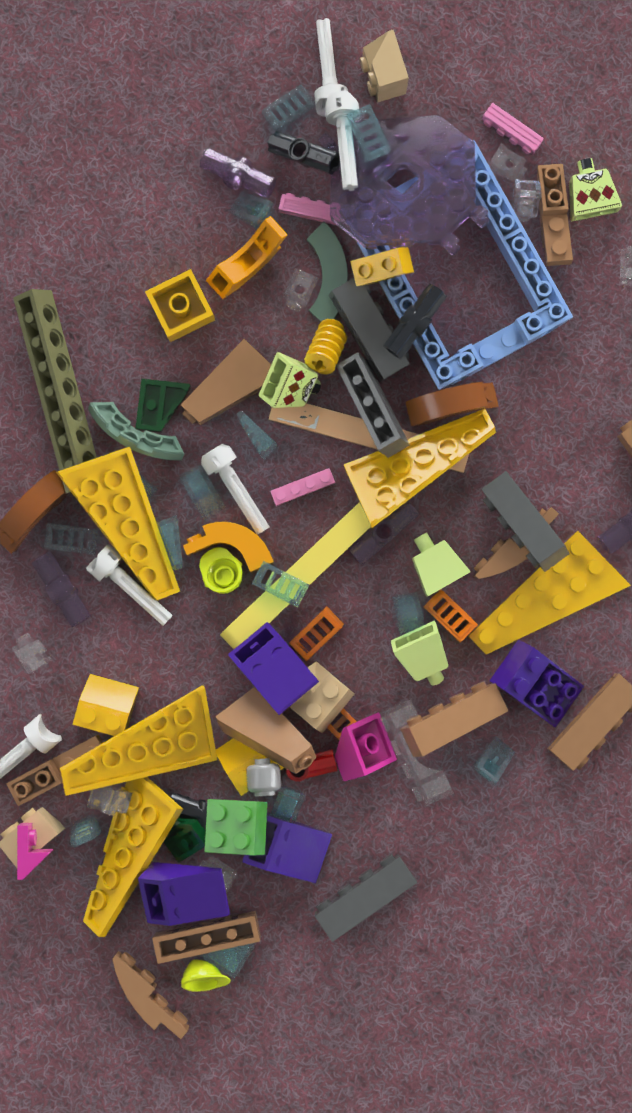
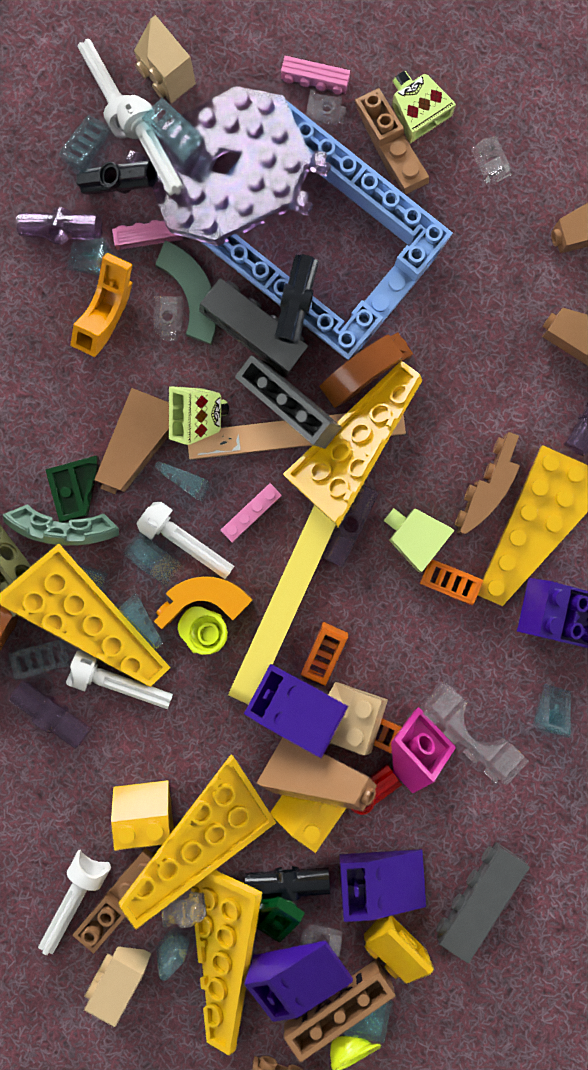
camera: 15 degrees left, 0 degrees up
clear brick [12,633,53,674] -> none
dark pink slope [17,823,53,880] -> none
yellow brick [145,269,215,342] -> none
bright green brick [205,799,268,855] -> none
light grey head [246,758,281,797] -> none
clear light blue slope [252,561,309,608] -> none
clear light blue slope [270,784,305,823] -> none
yellow piece [304,319,347,375] -> none
yellow brick [350,247,414,287] -> none
yellowish green torso [391,620,448,685] -> none
clear light blue slope [392,592,424,636] -> none
medium nougat brick [400,681,508,757] -> none
dark grey brick [481,471,570,572] -> none
clear brick [511,179,542,222] -> none
none -> yellow slope [364,916,434,984]

